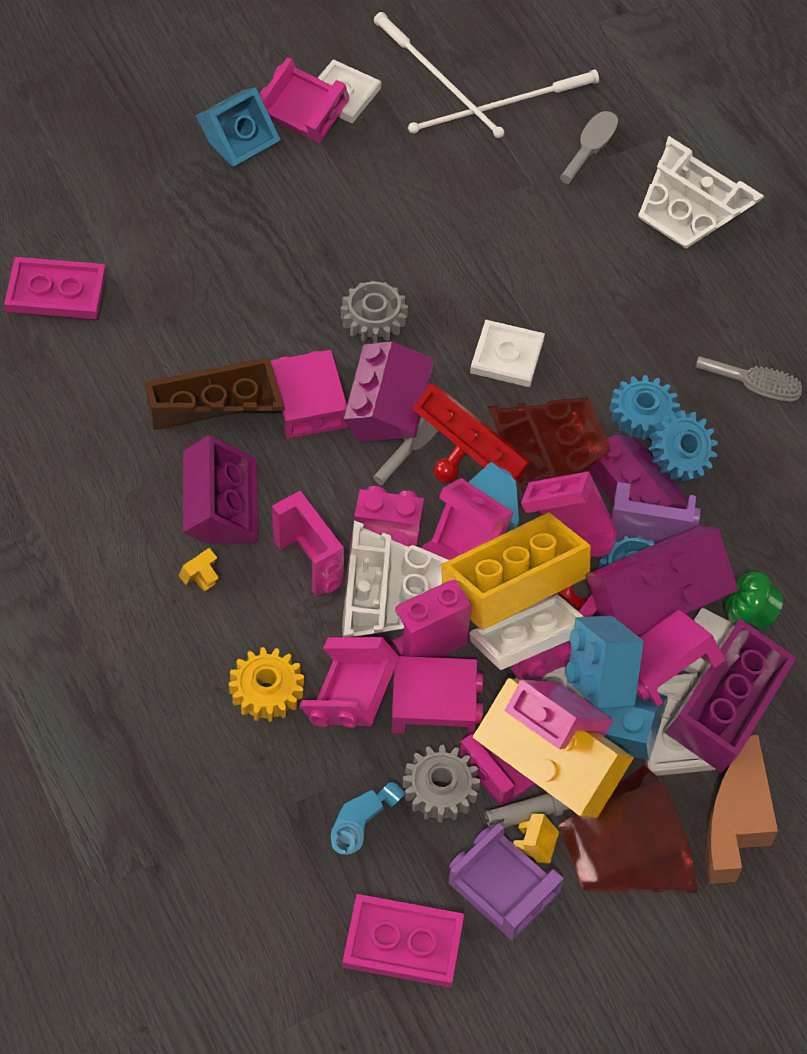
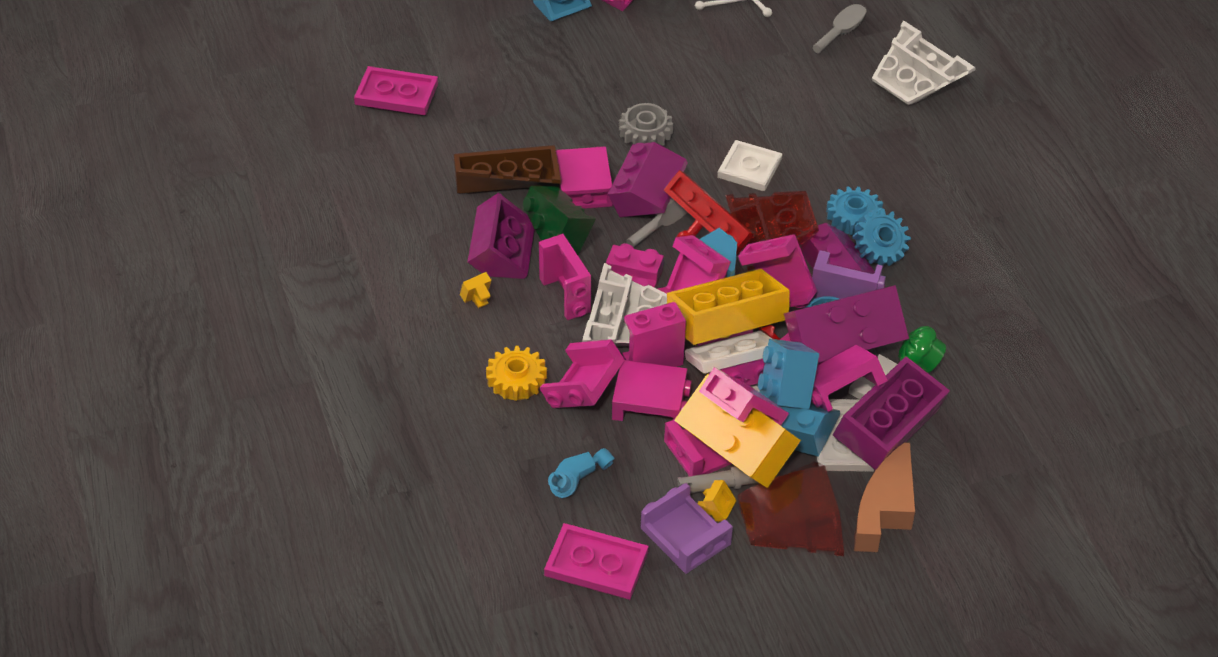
camera: 10 degrees right, 10 degrees down
light grey gear [403,745,480,823] -> none
light grey piece [695,356,802,402] -> none
none -> dark green wedge [522,186,596,255]

